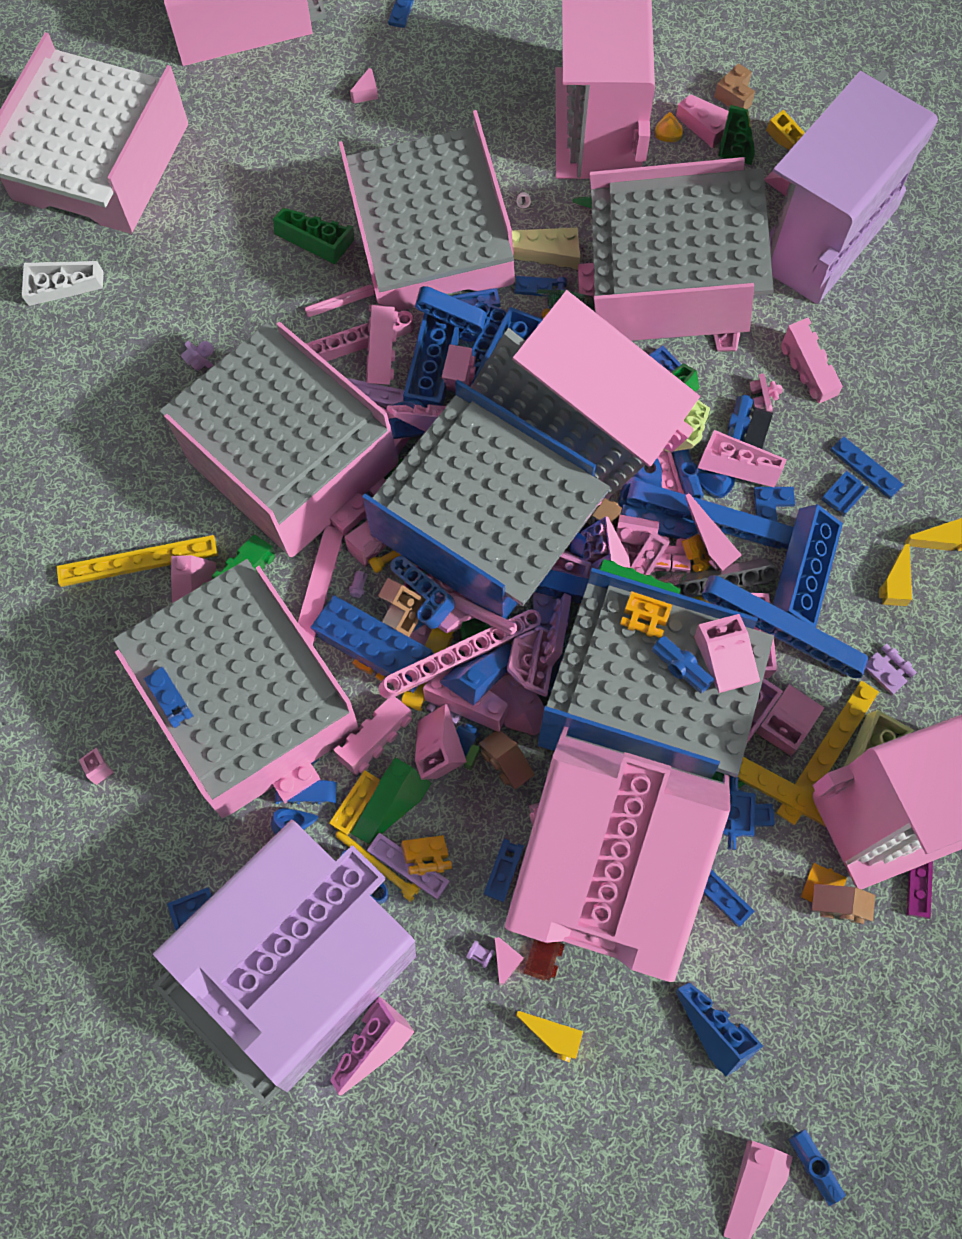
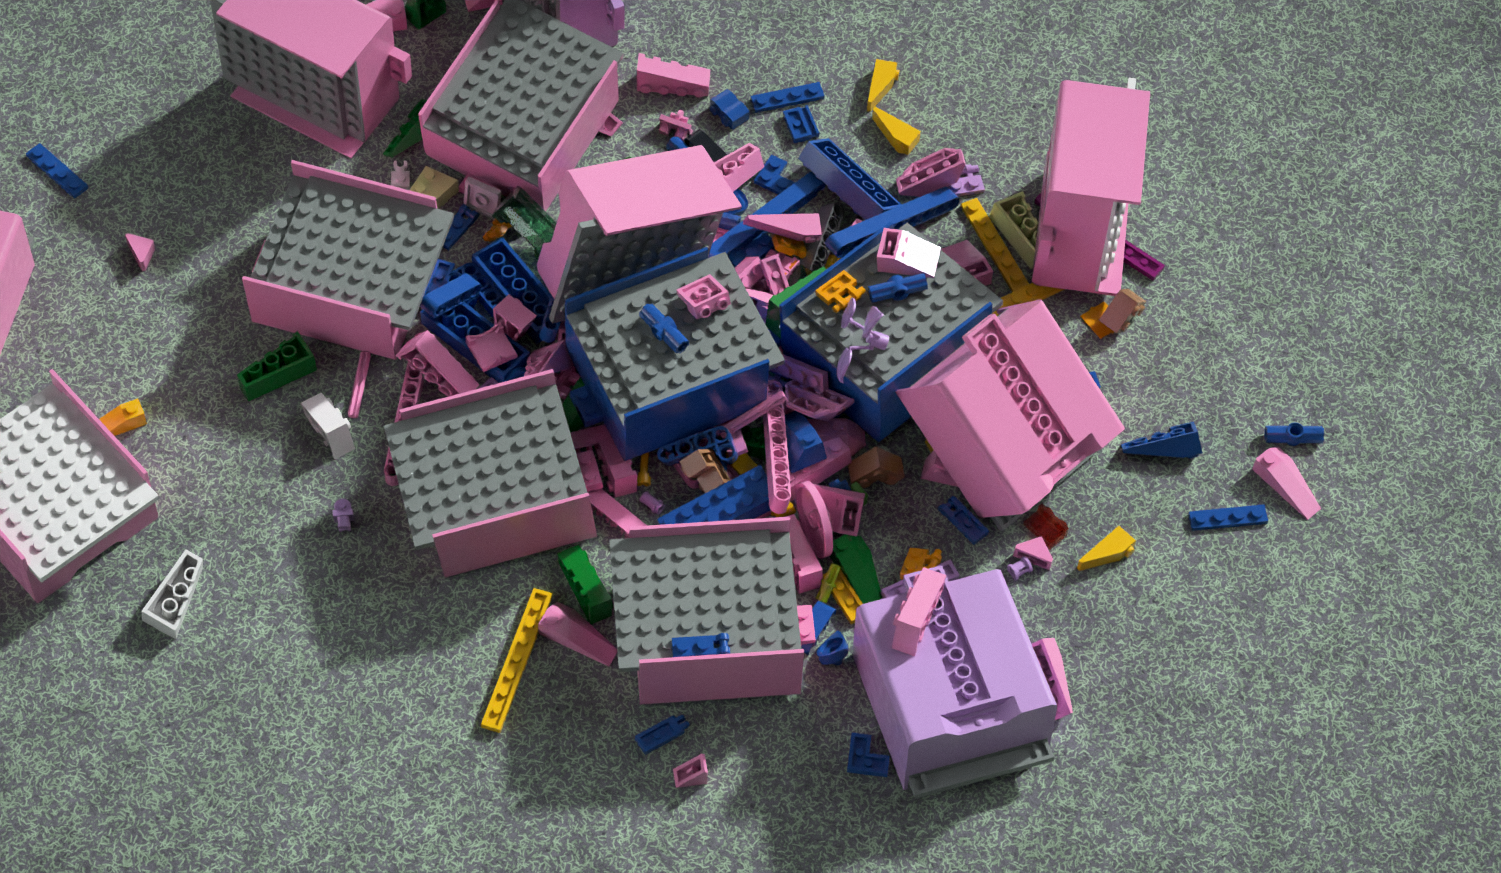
camera: 65 degrees left, 10 degrees down
none -> yellow slope [99,398,147,436]
none -> white wedge [301,393,355,459]
none -> white plate [391,160,410,189]
none -> white plate [464,177,501,220]
none -> bright pink piece [466,322,518,372]
none -> blue hinge [635,715,690,755]
none -> blue piece [639,304,689,353]
none -> bright pink plate [676,274,731,320]
none -> blue brick [709,89,750,130]
none -> bright pink dish [795,481,833,559]
none -> lime axle [815,563,840,603]
none -> lavender plant [837,297,889,383]
none -> bright pink wedge [892,567,946,656]
none -> bright pink wedge [896,148,966,197]
none -> blue plate [1188,504,1268,531]

